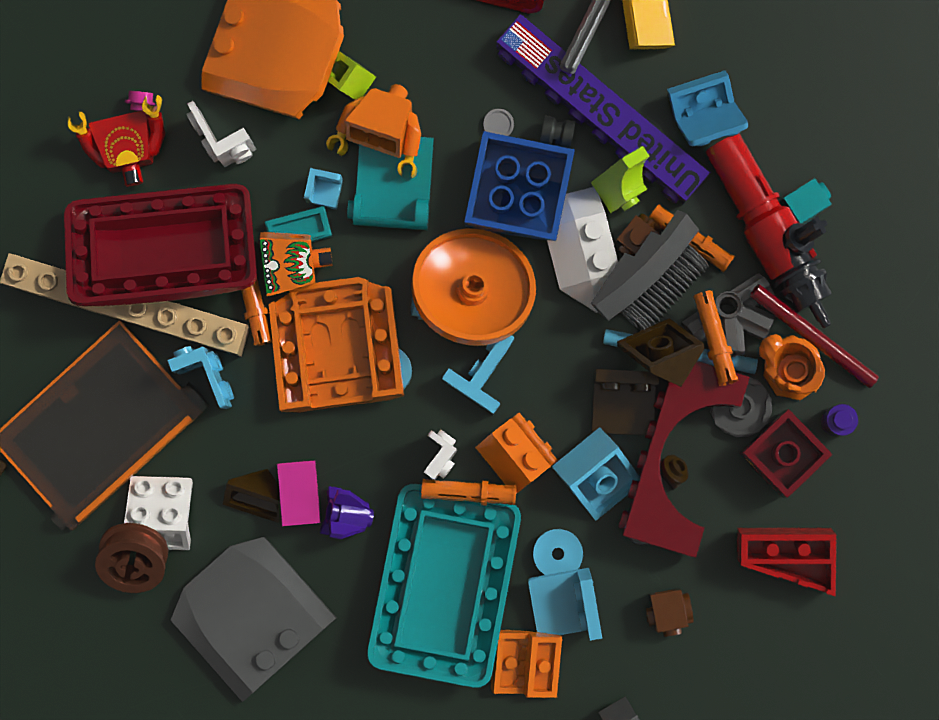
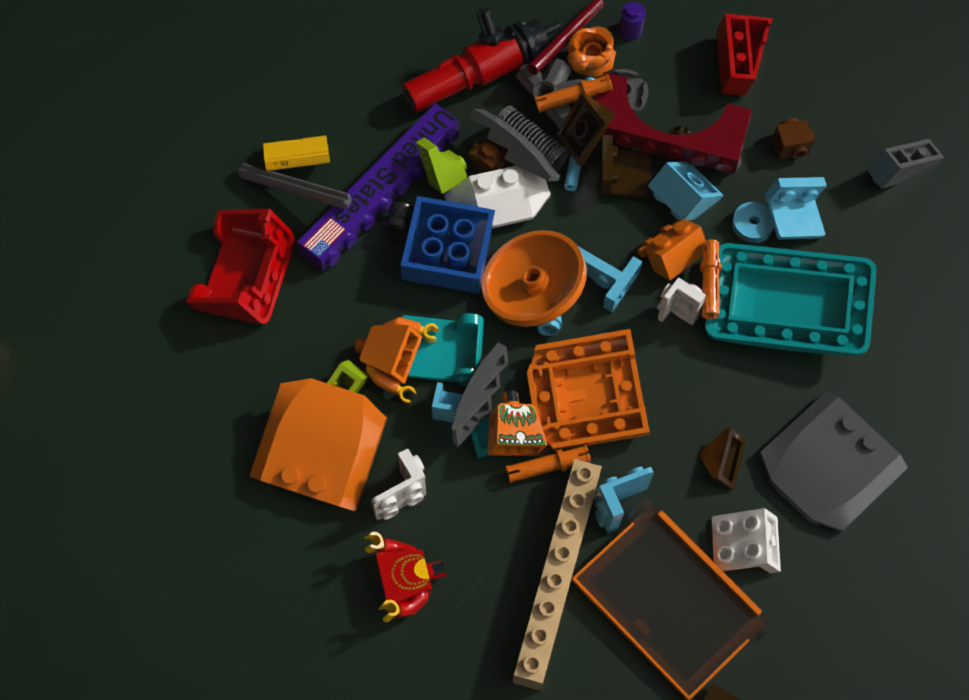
camera: 100 degrees left, 20 degrees down
dark red wedge [64,184,257,306] -> none
copper wheel [95,523,168,593] -> none
dark pink plate [125,91,155,111] -> none
dark pink panel [277,461,321,526] -> none
dark purple brick [320,486,374,539] -> none
light grey piece [483,109,514,136] -> none
orange slope [490,630,562,698] -> none
orange pin [649,204,735,273] -> none
dark azure bracket [667,70,748,146] -> none
dark red brick [739,409,833,498] -> none
teal brick [780,178,832,224] -> none
none -> dark grey slope [451,342,508,447]

